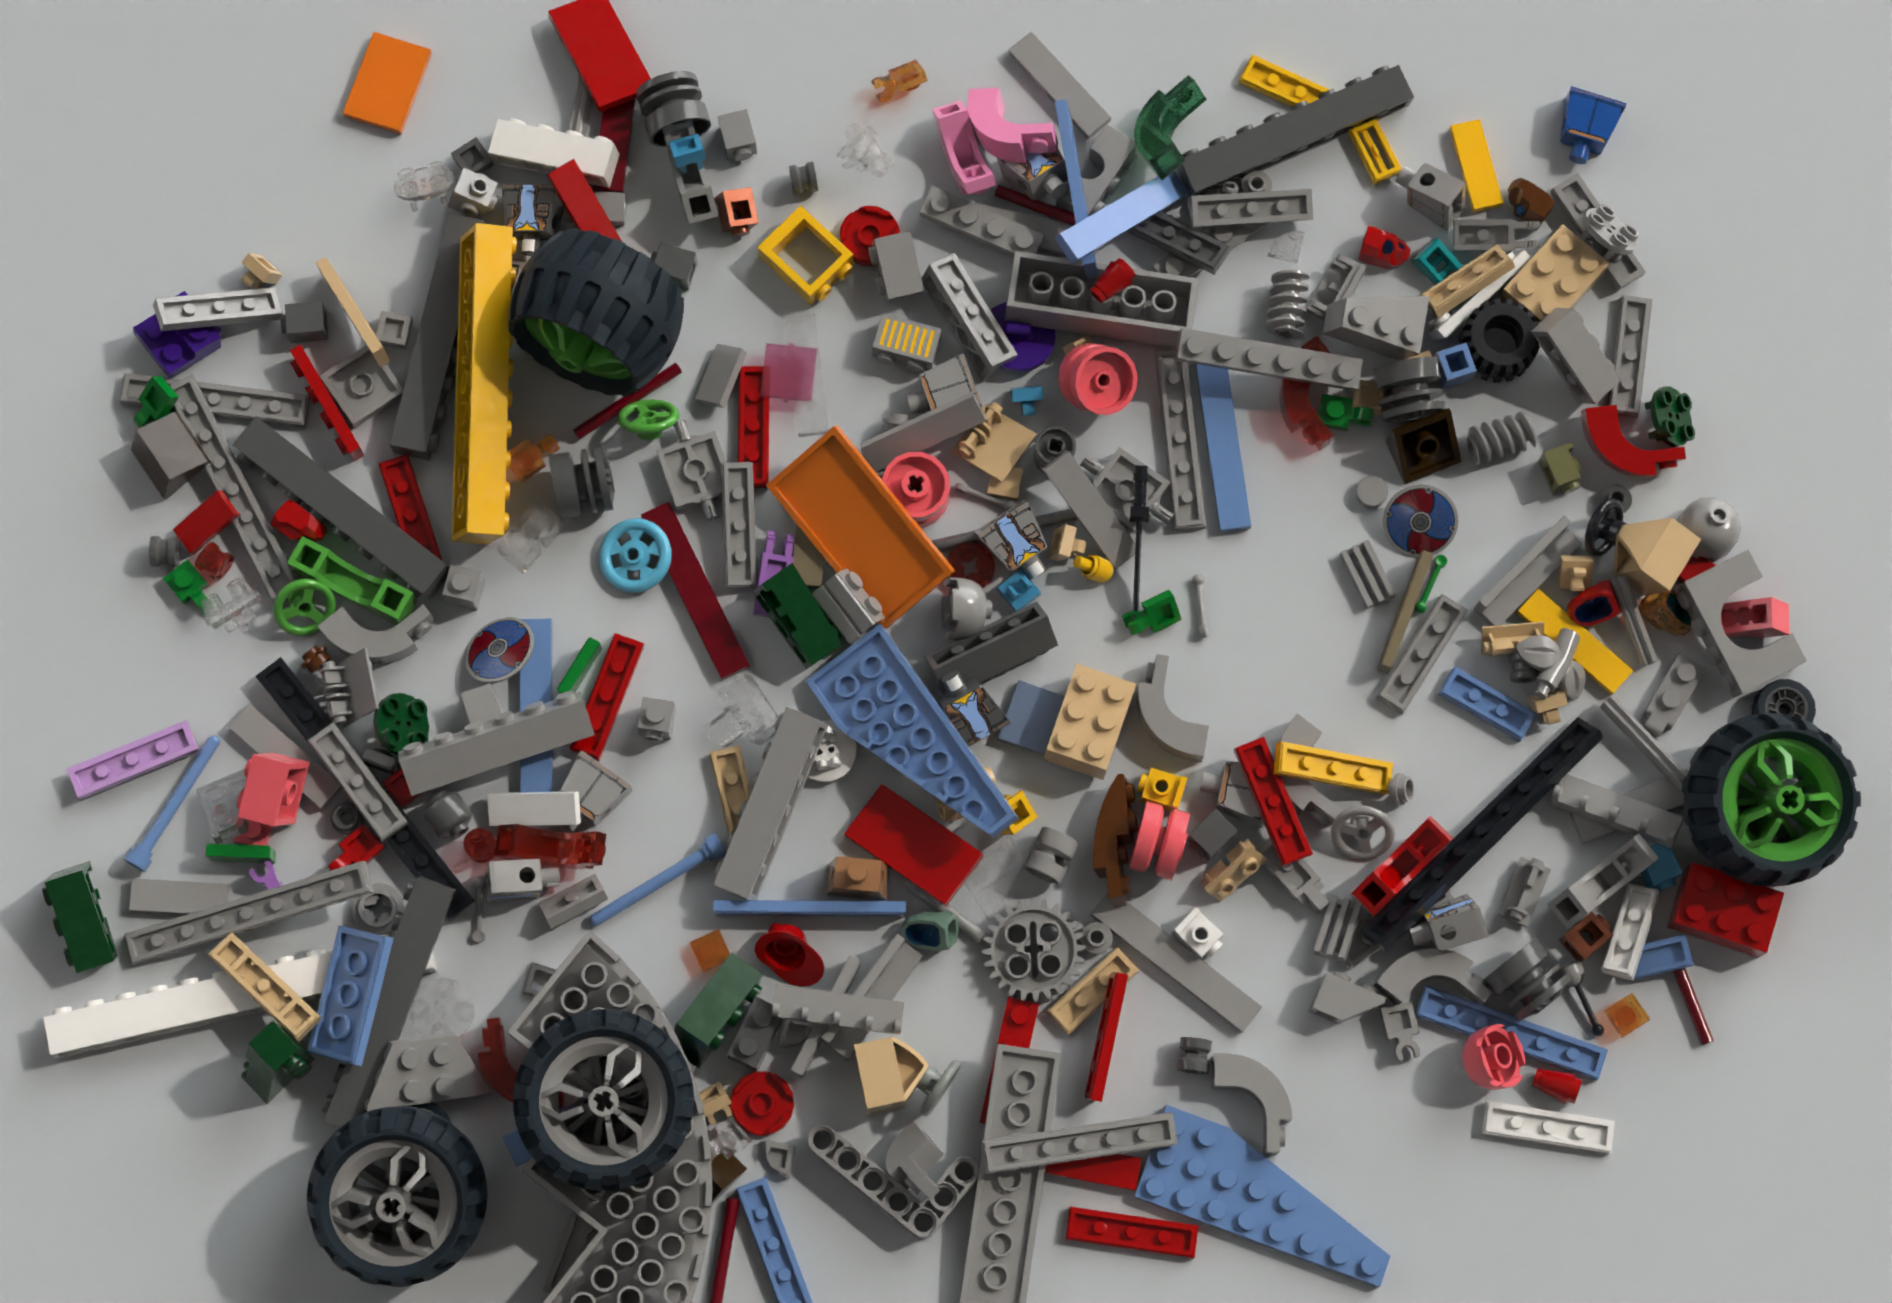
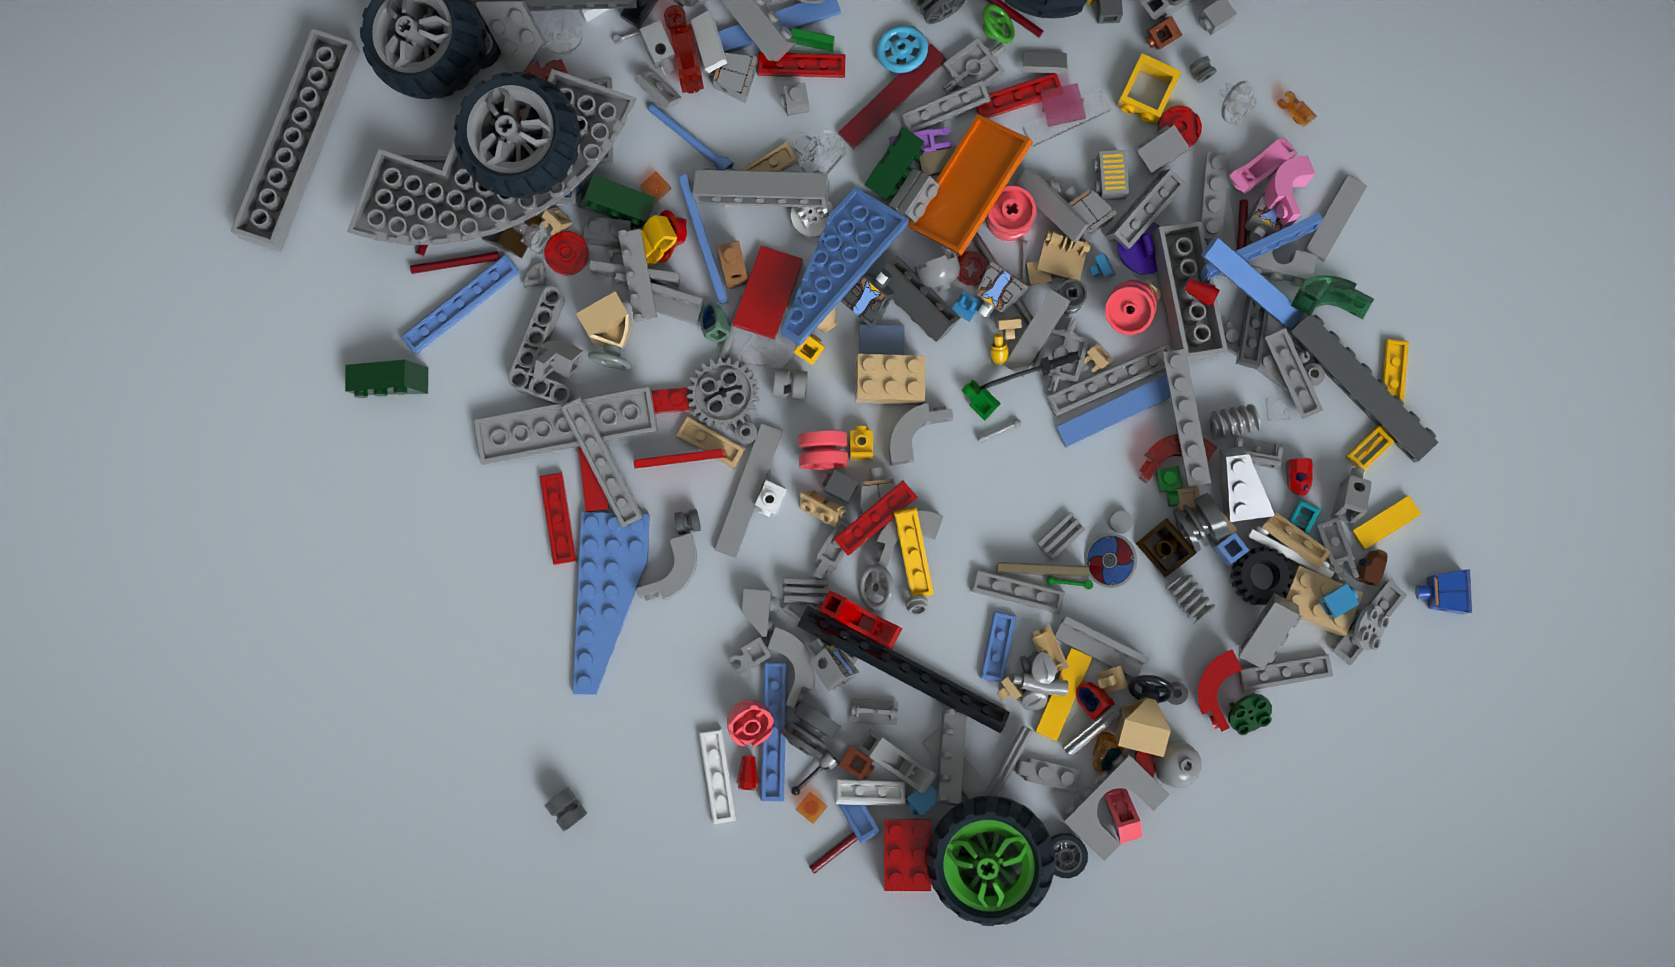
camera: 75 degrees right, 5 degrees up
reddish brown slope [1093,774,1138,907] -> none
olive brick [1538,442,1582,494] -> none
none -> yellow brick [641,215,677,266]
none -> tan tile [1084,343,1114,372]
none -> dark azure brick [1318,584,1360,619]

